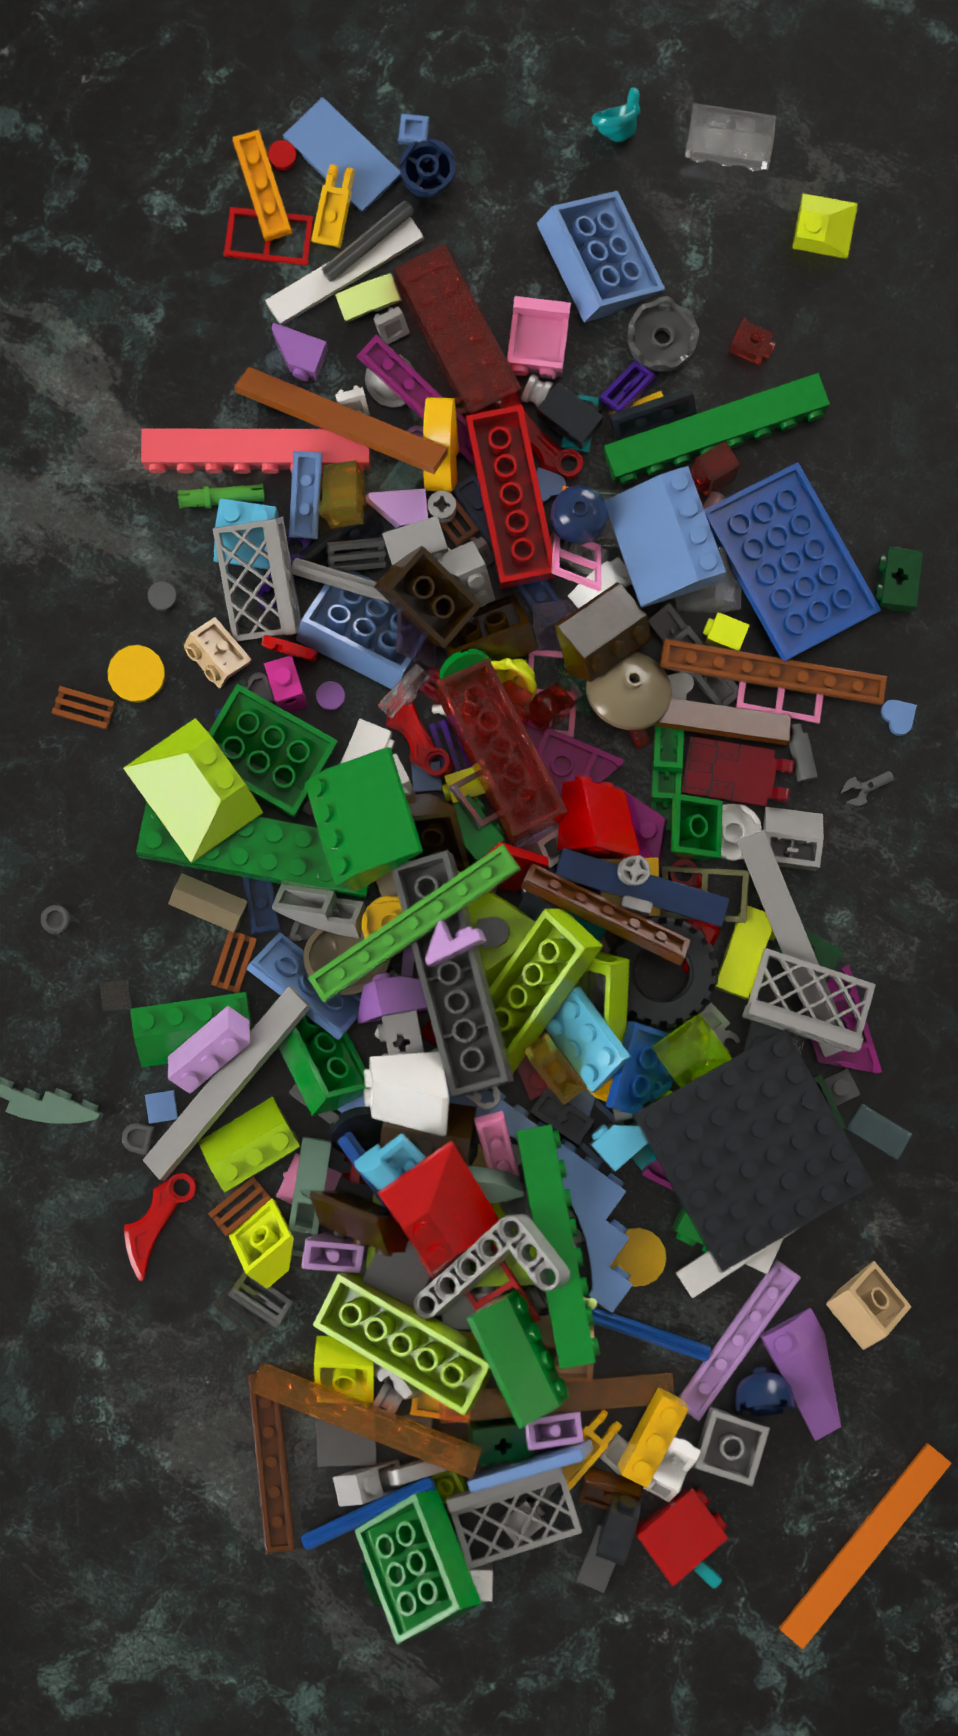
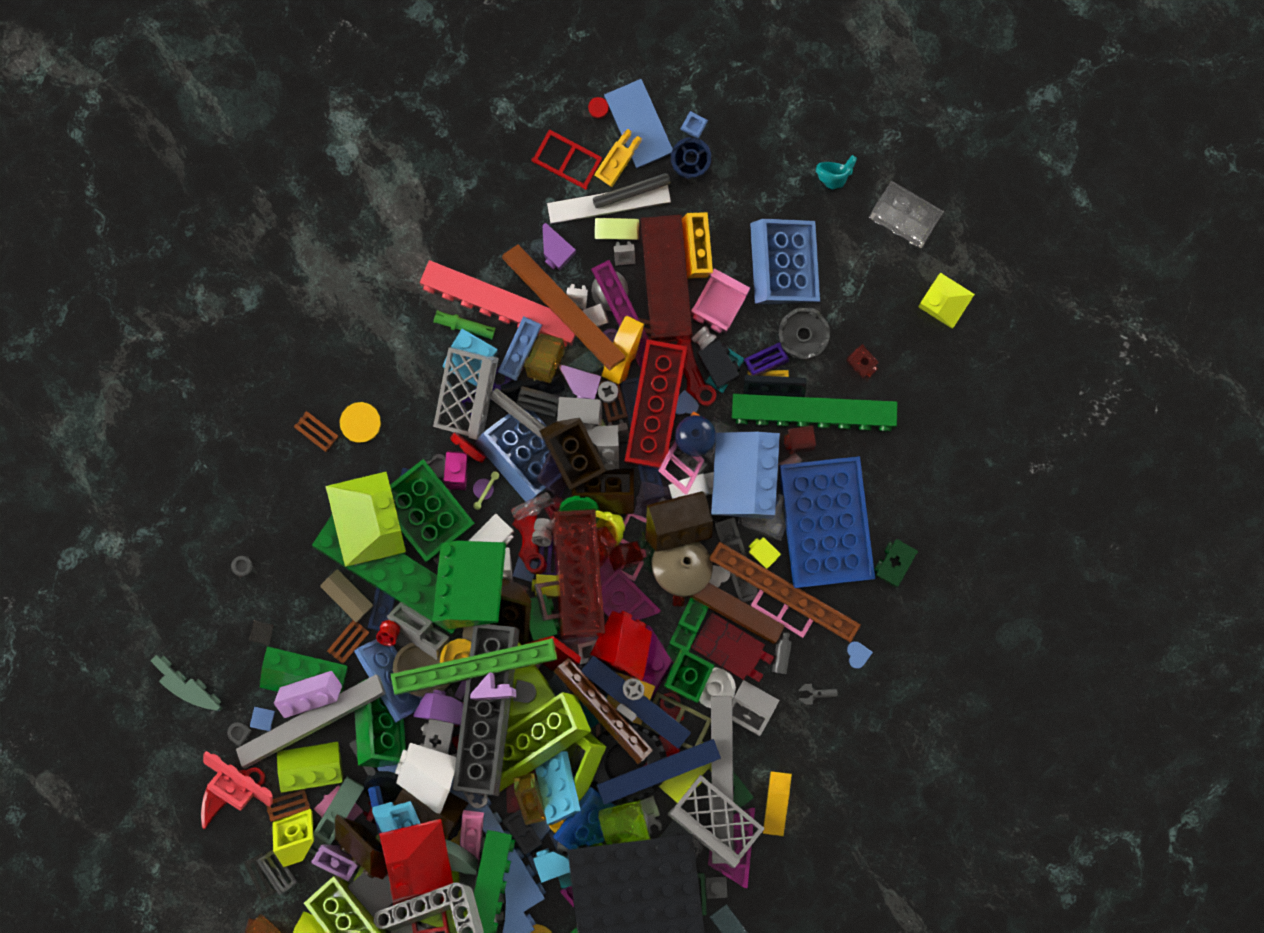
camera: 25 degrees right, 0 degrees up
dark grey tile [148,581,177,611] -> none
tan bracket [184,617,252,688] -> none
light orange tile [232,130,292,242] -> none
none -> coral bracket [203,751,273,811]
none -> red wheel [376,620,400,646]
none -> yellowish green hinge [473,472,499,510]
none -> light grey wheel [531,518,555,547]
none -> white tile [582,304,609,327]
none -> dark blue tile [597,739,721,805]
none -> yellow brick [682,212,713,278]
none -> yellow slope [763,772,792,836]

